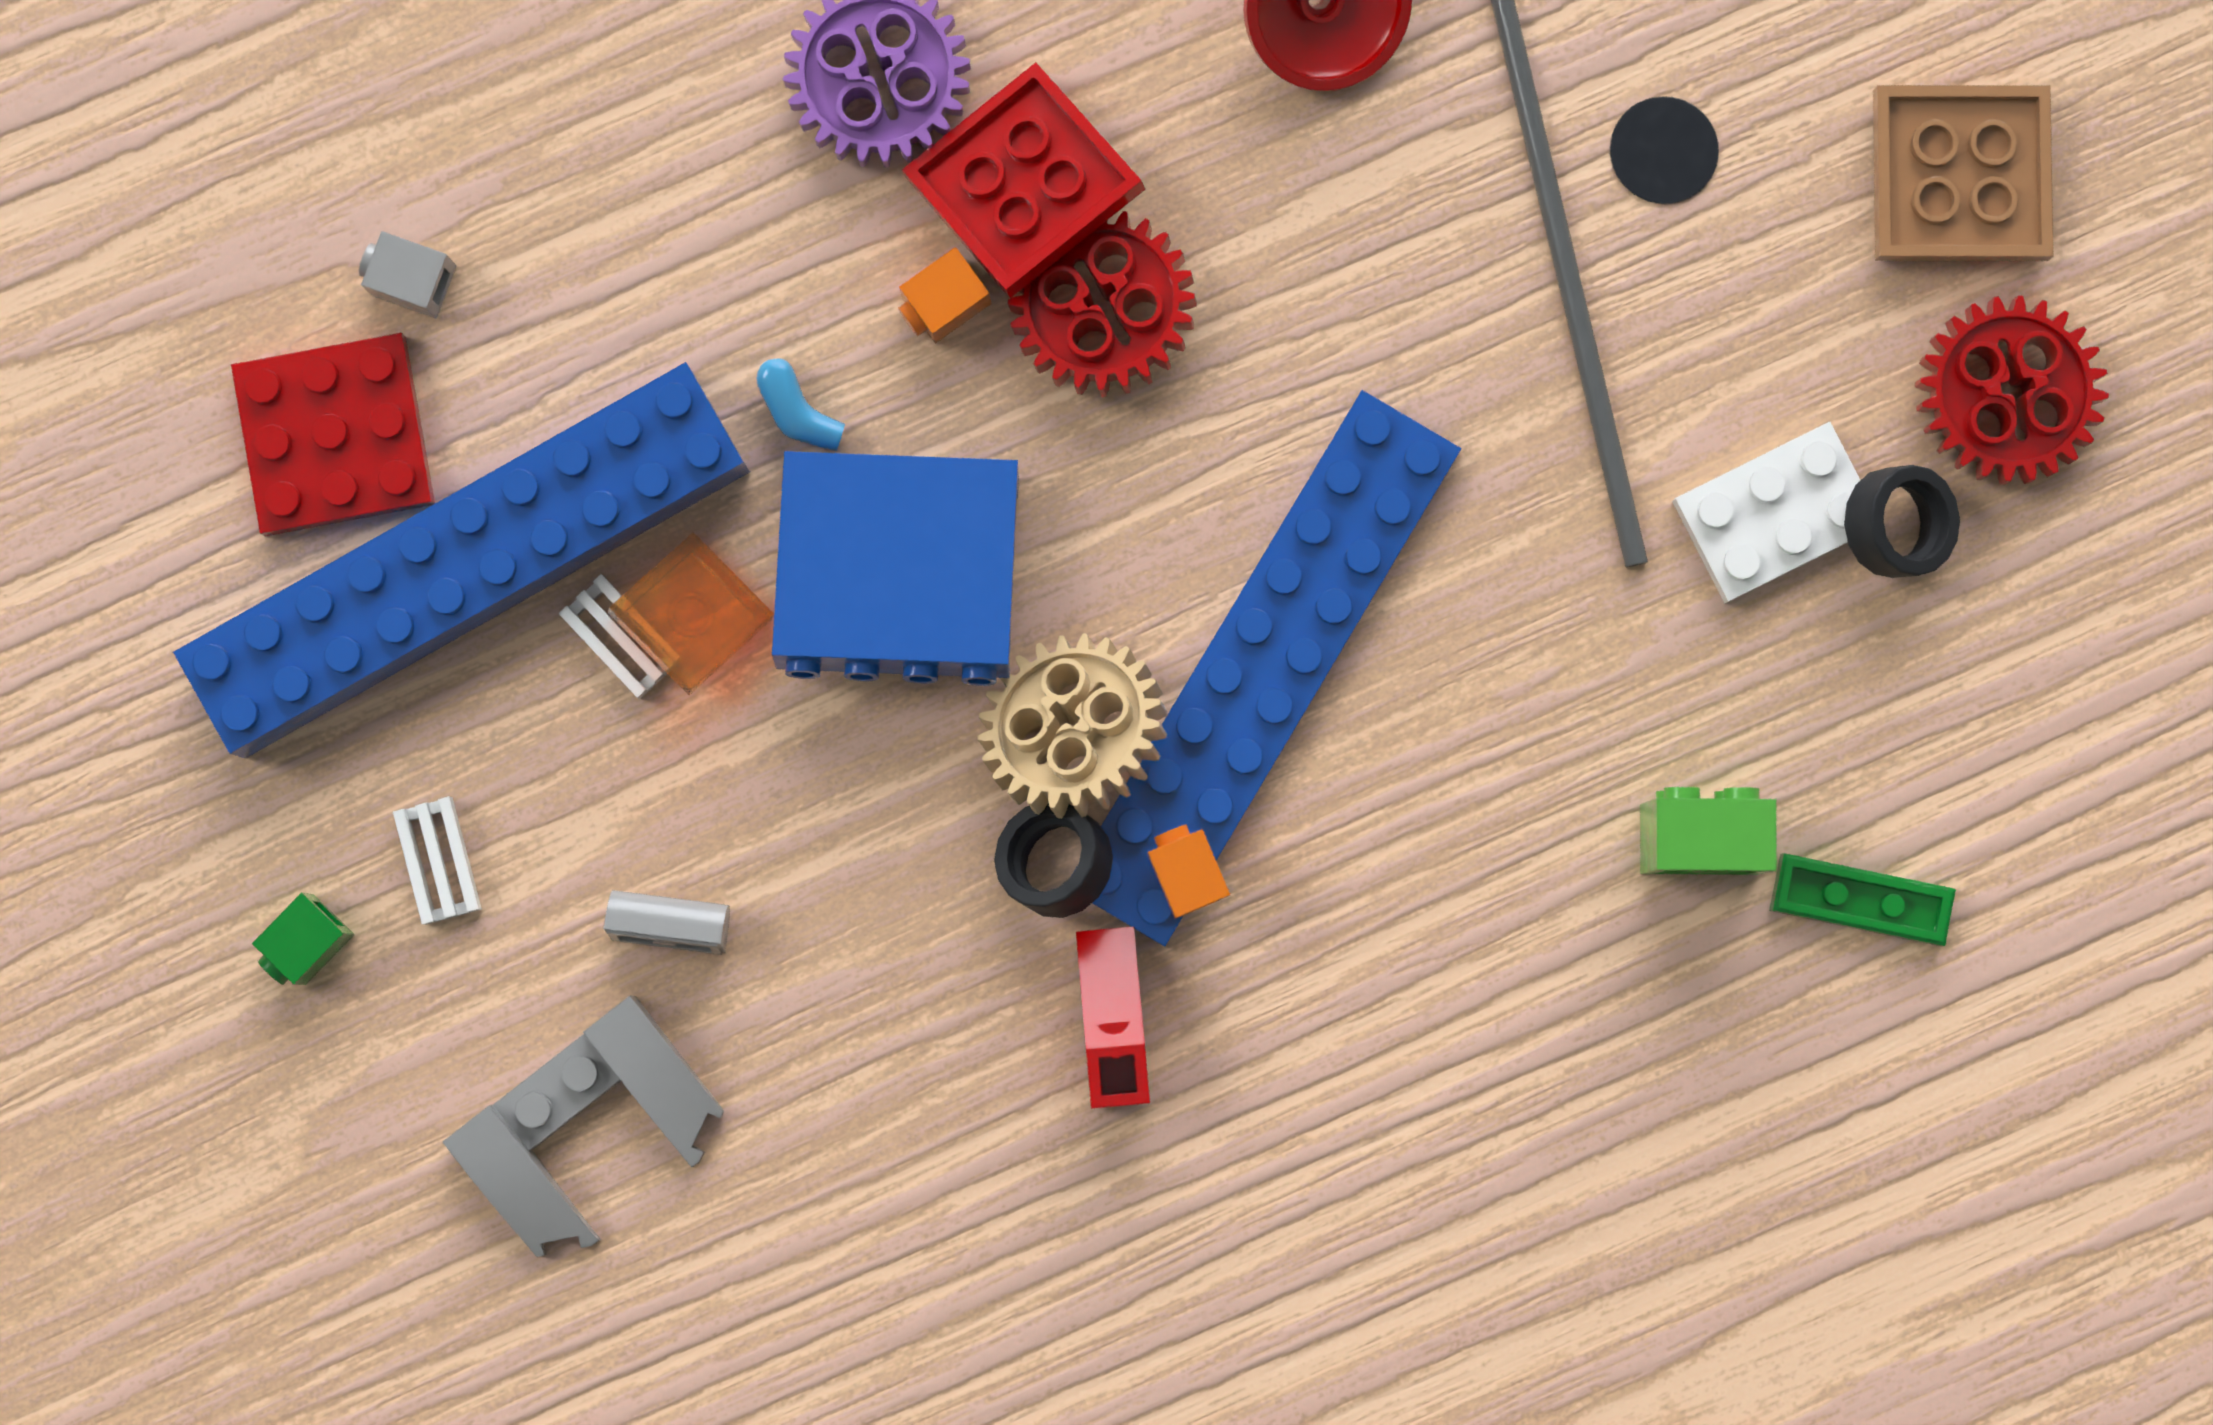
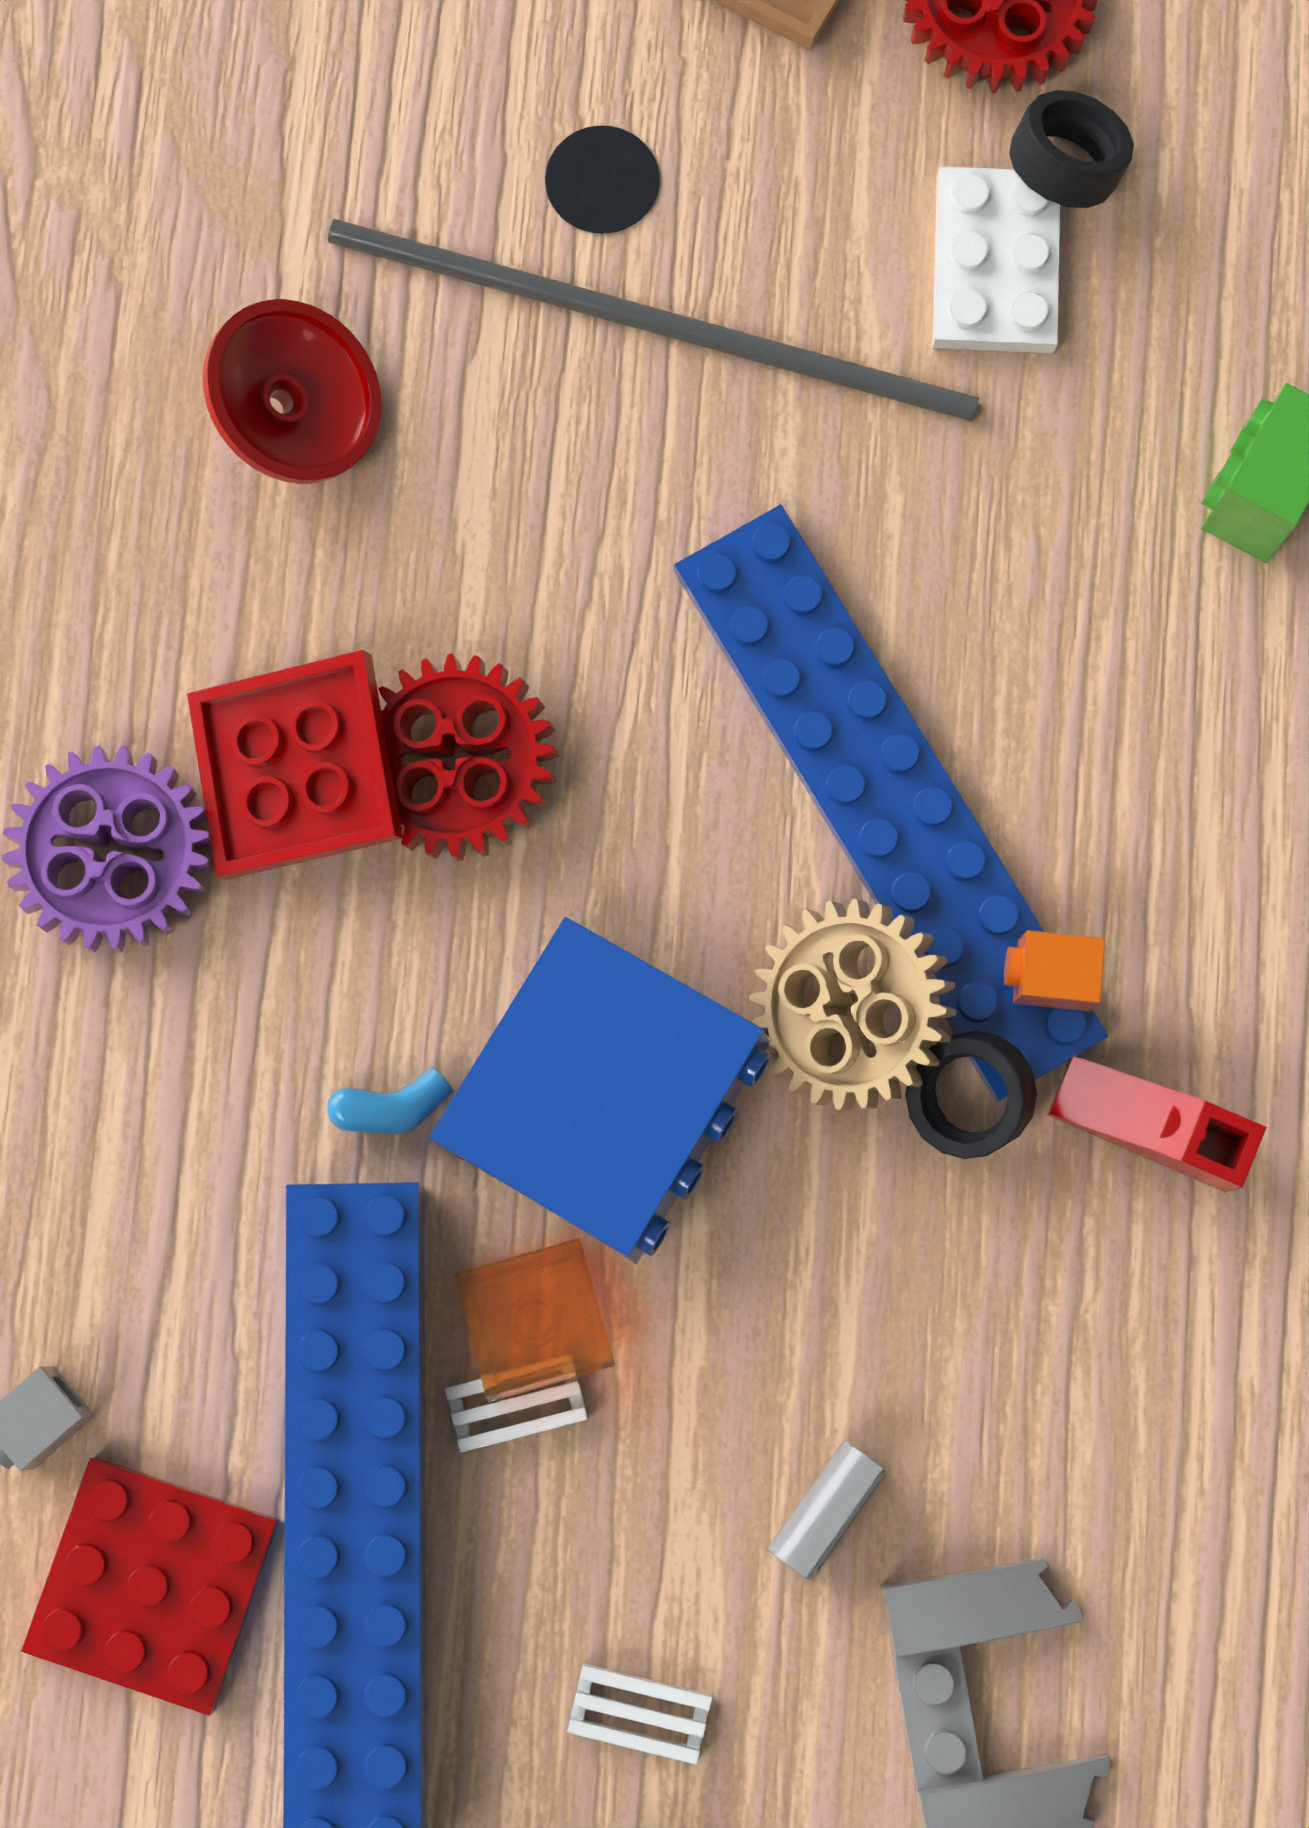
camera: 65 degrees left, 5 degrees down
orange brick [898,247,991,344] -> none

